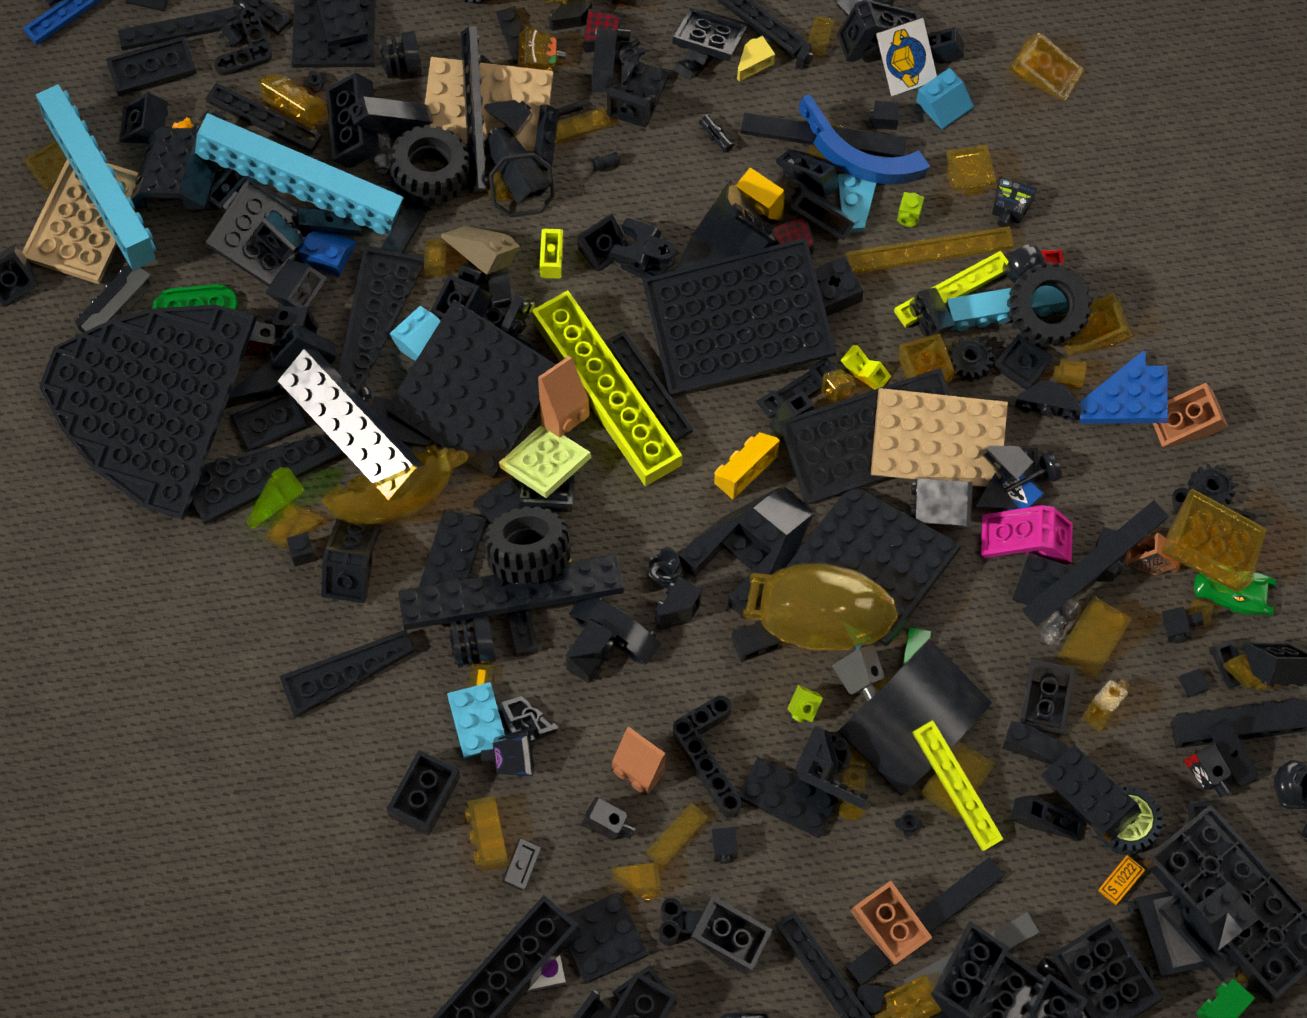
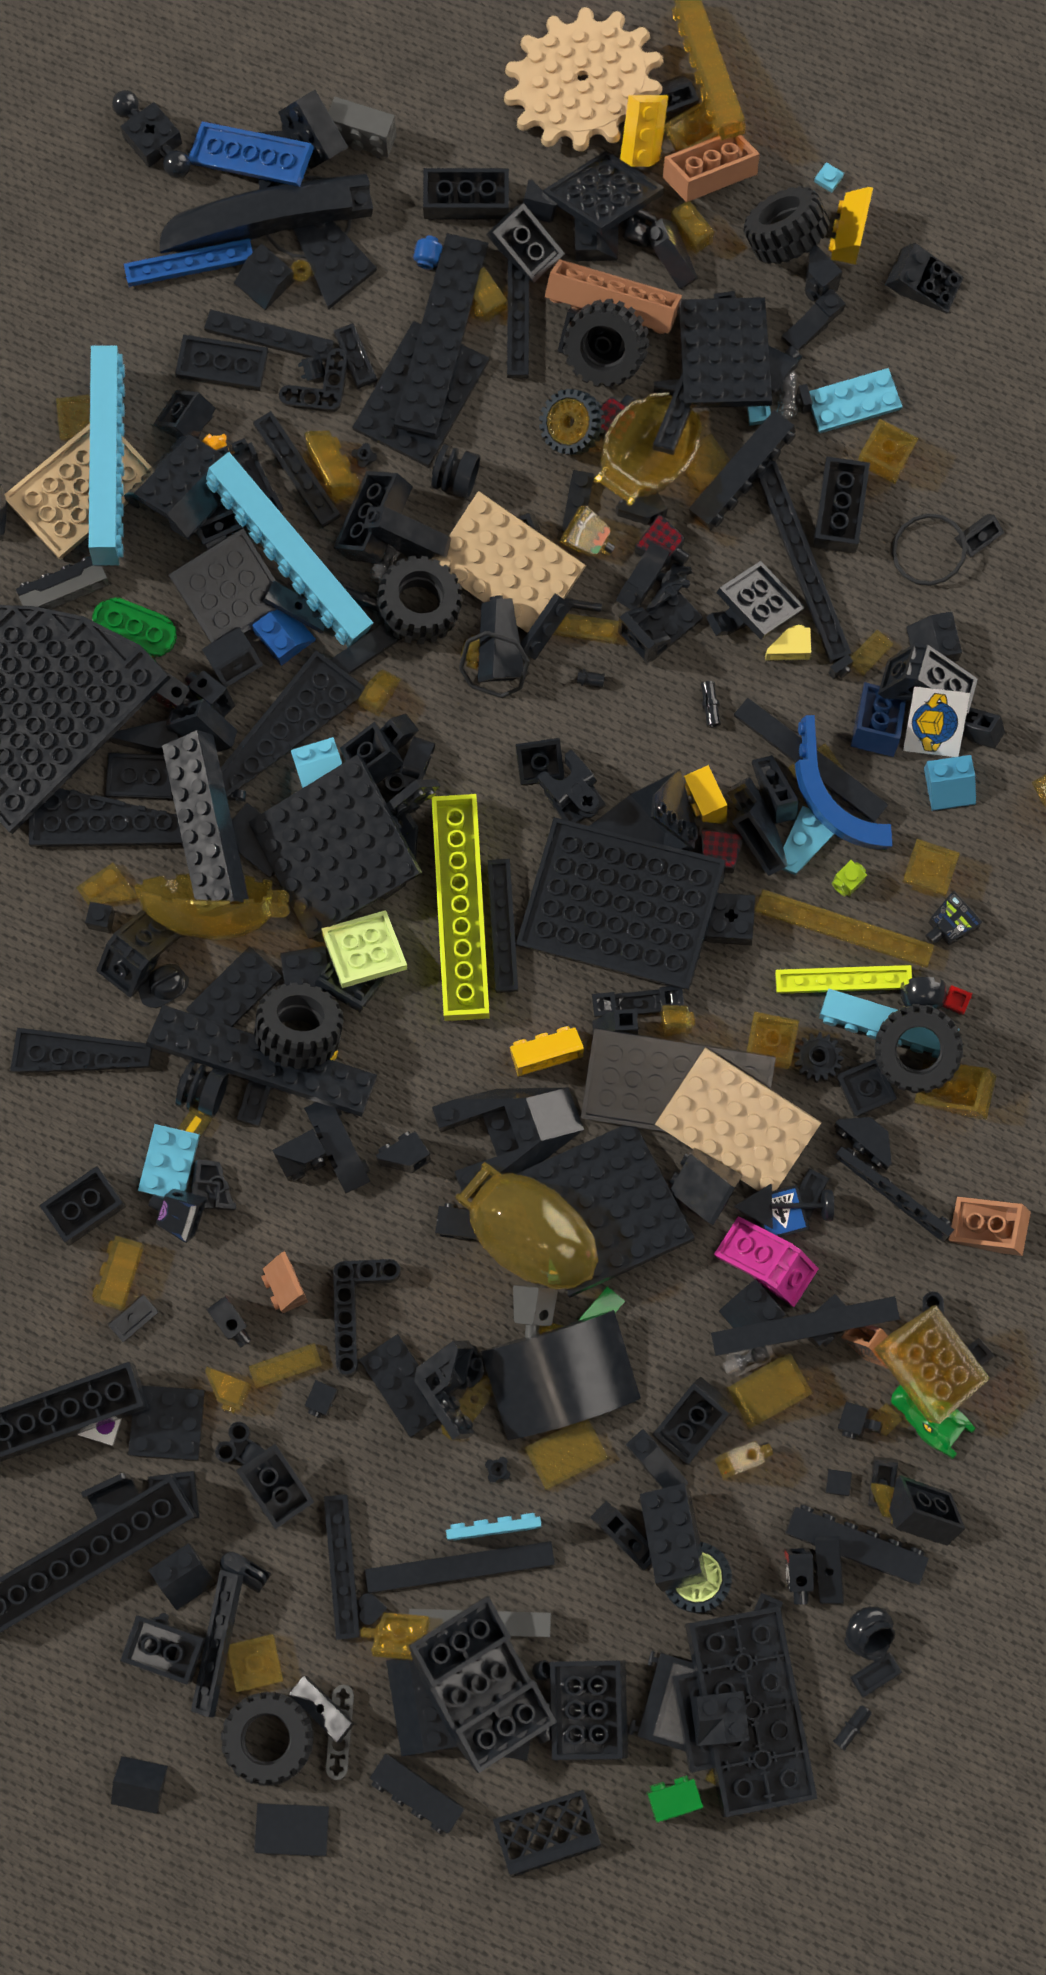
camera: 30 degrees right, 10 degrees up
clear neon green slope [245,467,305,529] -> none
black slope [253,210,305,262] -> none
dark tan slope [441,226,520,275] -> none
black plate [461,26,488,194] -> none
black slope [483,100,533,135] -> none
nougat slope [538,356,589,438] -> none
neon yellow brick [540,229,563,278] -> none
black hair [648,548,684,589] -> none
lime brick [787,685,823,723] -> none
neon yellow slope [841,345,891,389] -> none
nougat slope [850,881,932,965] -> none
black brick [869,100,900,130] -> none
black slope [909,287,956,340] -> none
neon yellow plate [912,720,1003,851] -> none
slope [979,445,1033,483] -> none
clear yellow brick [1053,358,1087,390] -> none
blue wing [1080,351,1168,424] -> none
light orange tile [1098,855,1145,905] -> none
black gear [1187,464,1236,512] -> none
none -> black piece [138,964,189,1008]
none -> medium azure plate [446,1513,541,1541]
none -> black wing [834,1147,954,1243]
none -> dark blue slope [851,682,906,757]

